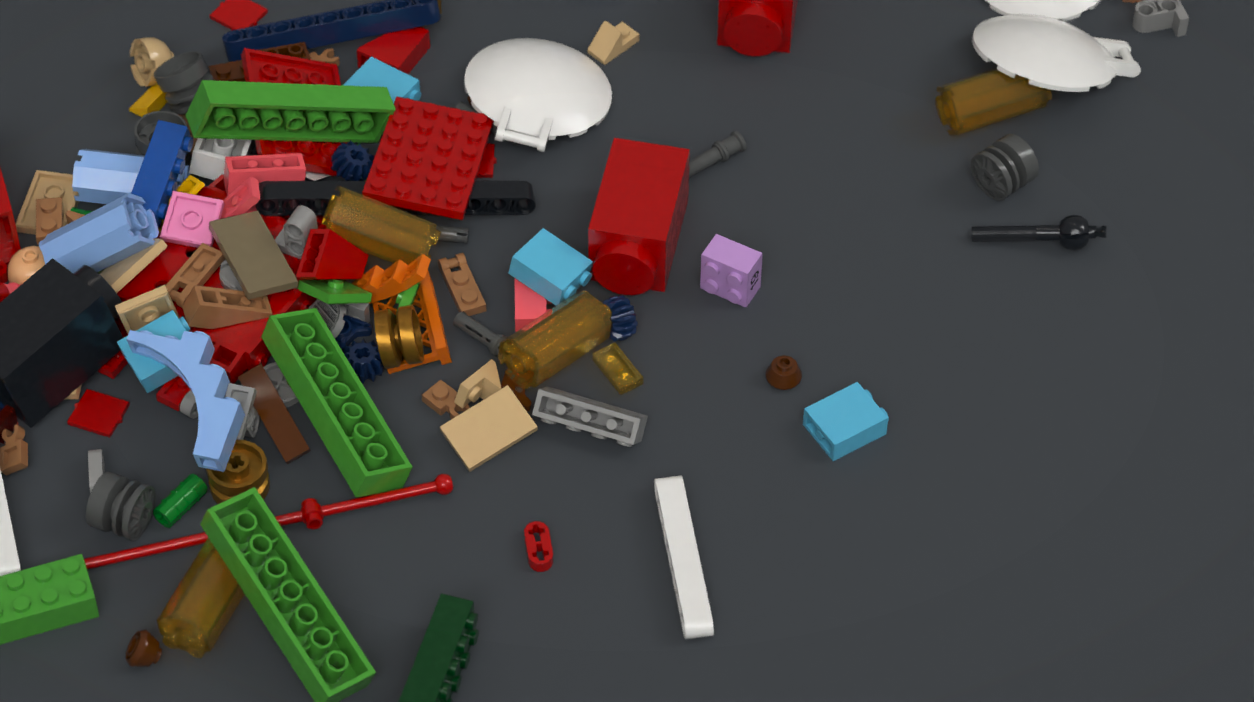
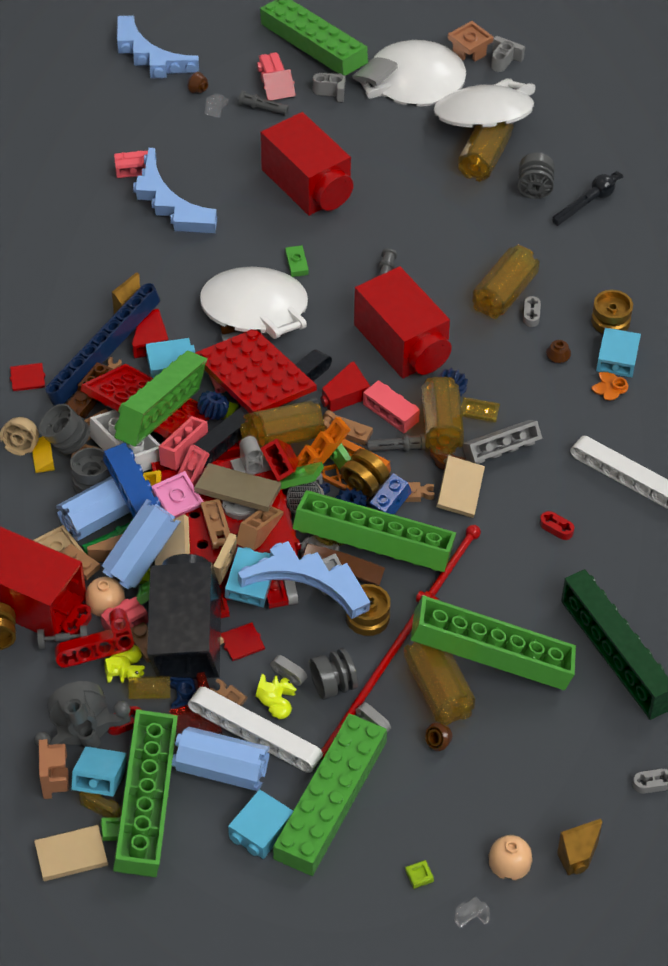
camera: 45 degrees left, 0 degrees up
green axle [153,474,207,528] -> none
tan slope [454,359,501,408] -> none
medium azure brick [508,228,593,307] -> none
tan slope [588,21,639,65] -> none
lavender brick [700,234,763,308] -> none
none -> neon yellow animal [255,674,297,719]
none -> bright green plate [285,245,309,277]
none -> red slope [320,361,370,412]
none -> light grey beam [356,702,391,732]
none -> blue brick [370,473,412,515]
none -> clear yellow brick [472,245,540,319]
none -> light grey beam [523,296,541,327]
none -> pearl gold wheel [591,290,633,334]
none -> orange plate [591,372,628,400]

